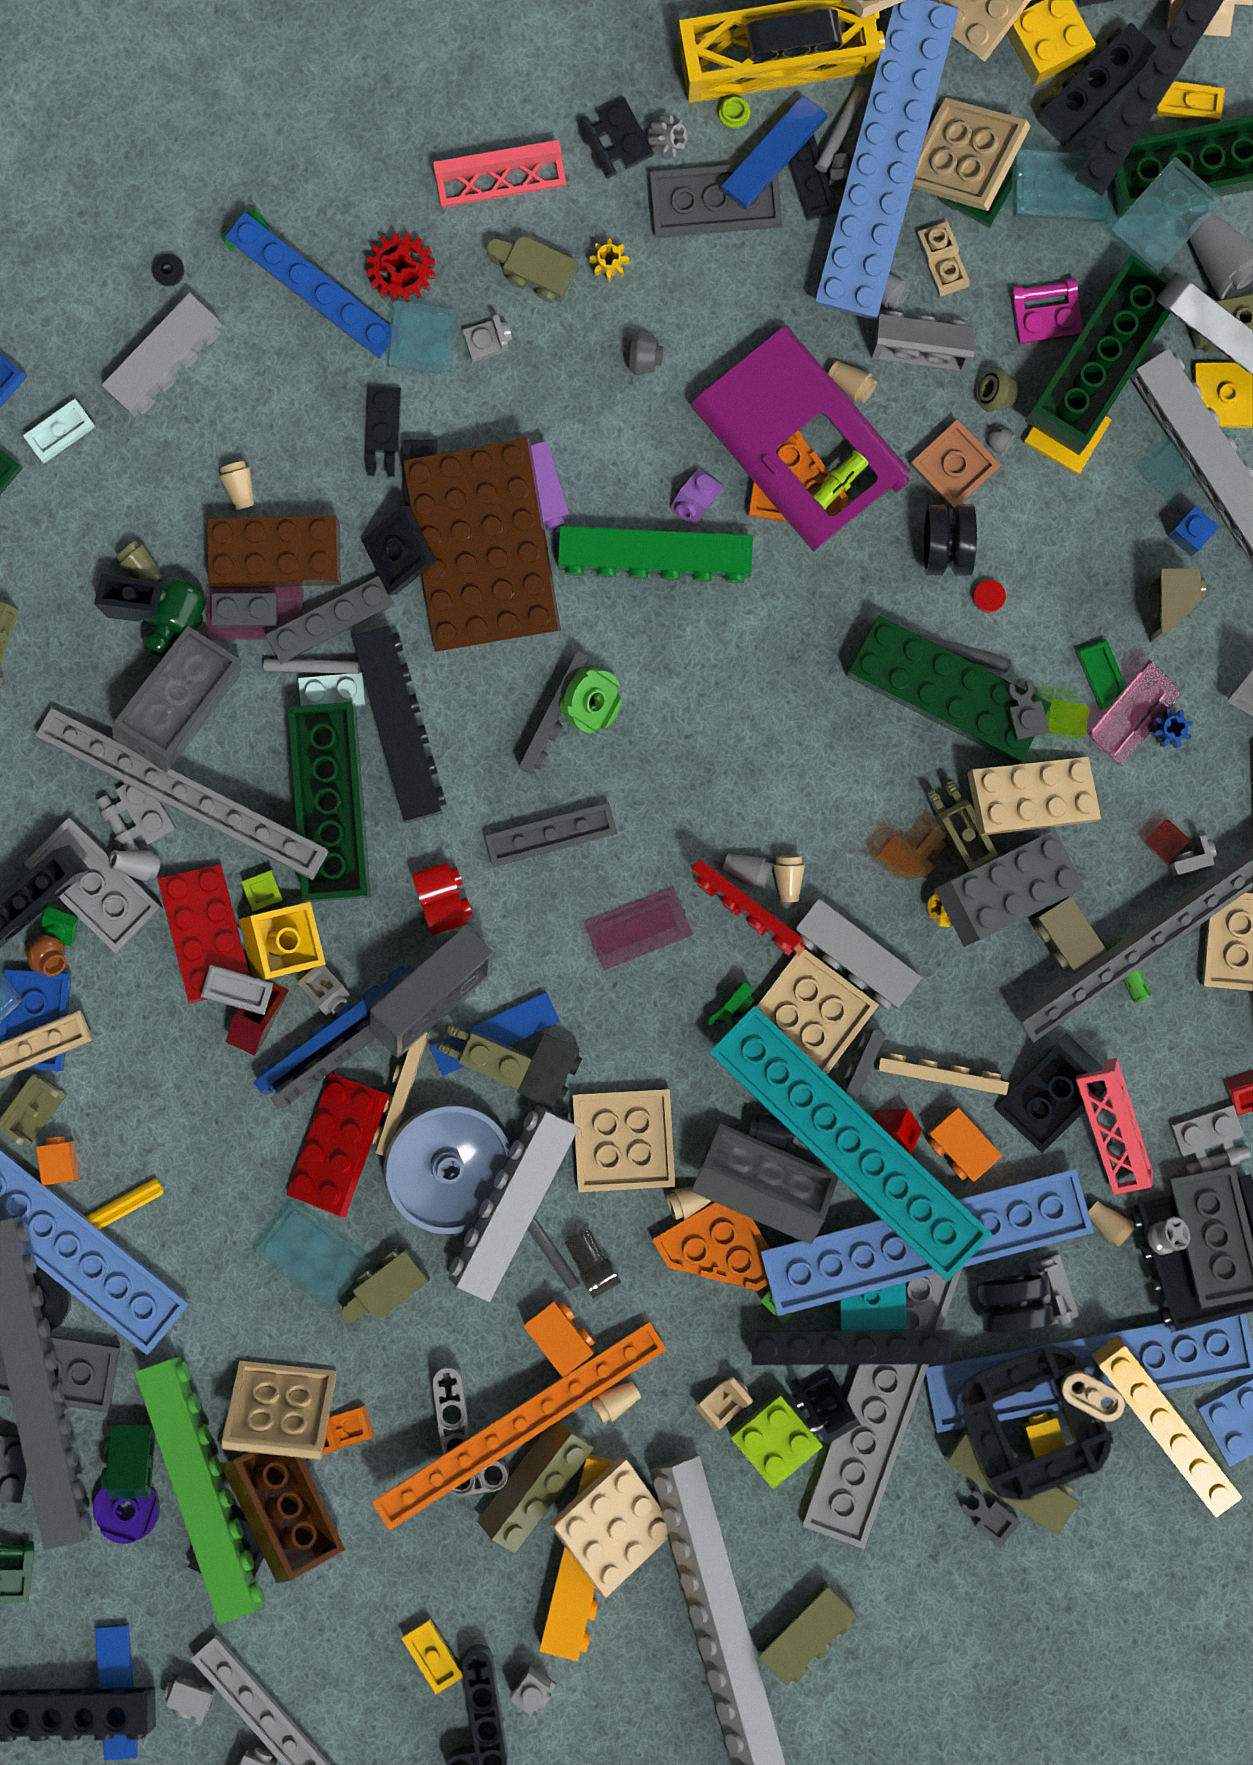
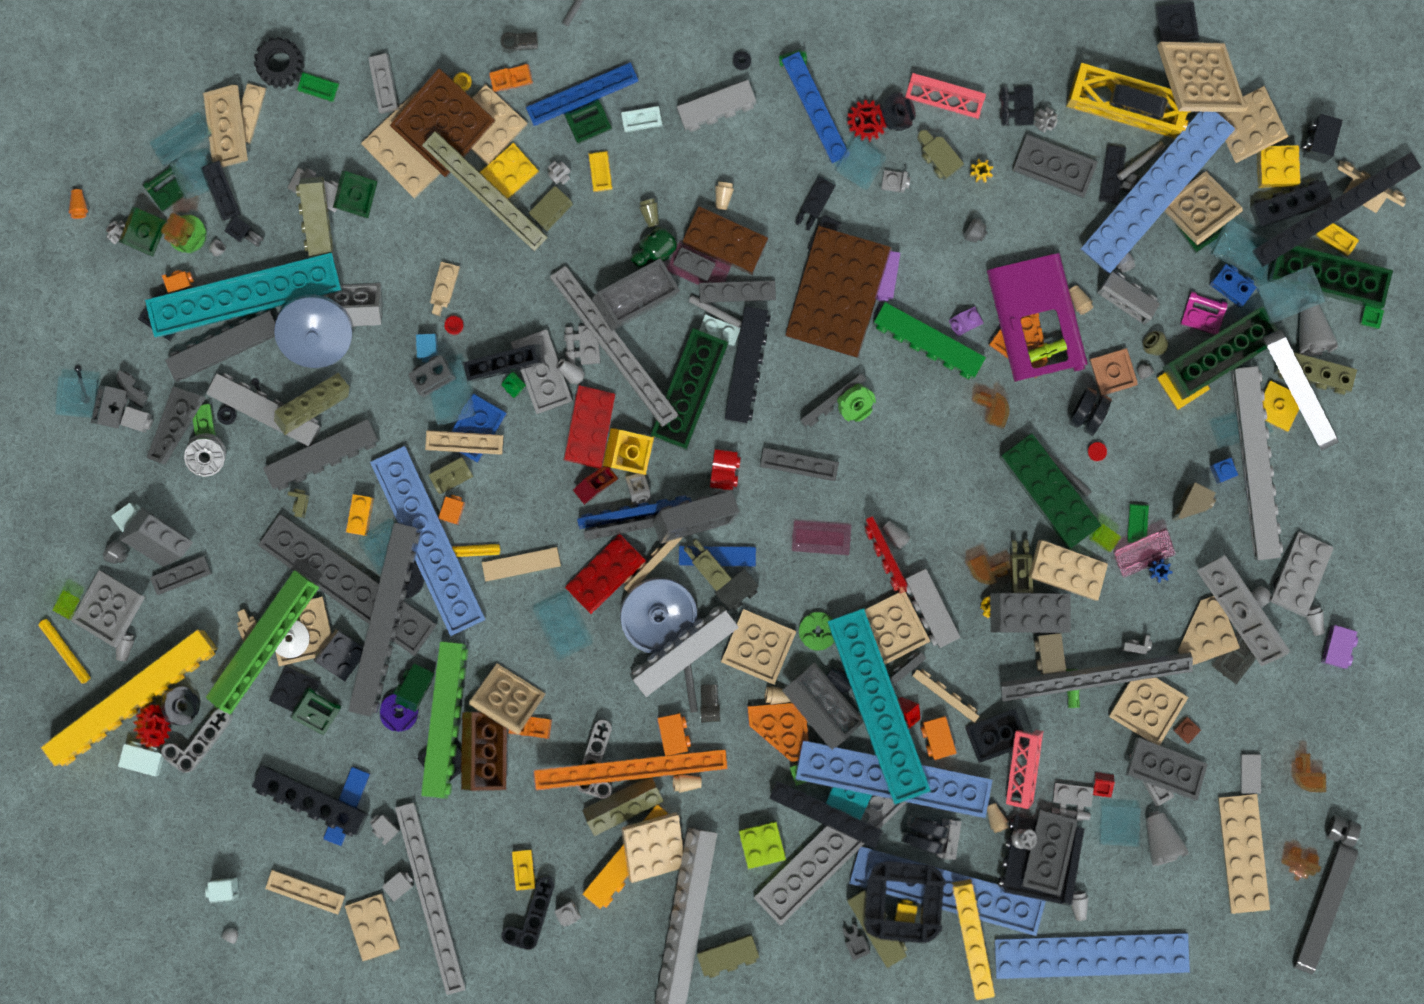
camera: 20 degrees right, 0 degrees up
dark orange animal [24,934,67,977] -> none
black slope [94,574,164,622] -> none
light grey tile [201,965,274,1015] -> none
lime plate [241,870,284,912] -> none
olive hinge [340,1248,430,1324] -> none
black plate [361,506,436,595] -> none
tan bracket [694,1377,753,1432] -> none
green plate [708,982,754,1037] -> none
lime plate [719,96,751,129] -> none
blue tile [721,95,827,209] -> none
tan cone [773,855,805,902] -> none
black bracket [791,1370,861,1444] -> none
tan slope [918,221,970,297] -> none
dark grey plate [1008,680,1050,741] -> none
tan plate [1061,1370,1125,1422] -> none
clear red plate [1143,818,1190,864] -> none
none -> tan tile [482,547,561,581]
none -> yellow tile [589,151,612,192]
none -> bright green plate [799,612,834,651]
none -> black plate [880,92,916,131]
none -> clear orange brick [972,392,1010,429]
none -> blue brick [1209,264,1257,307]

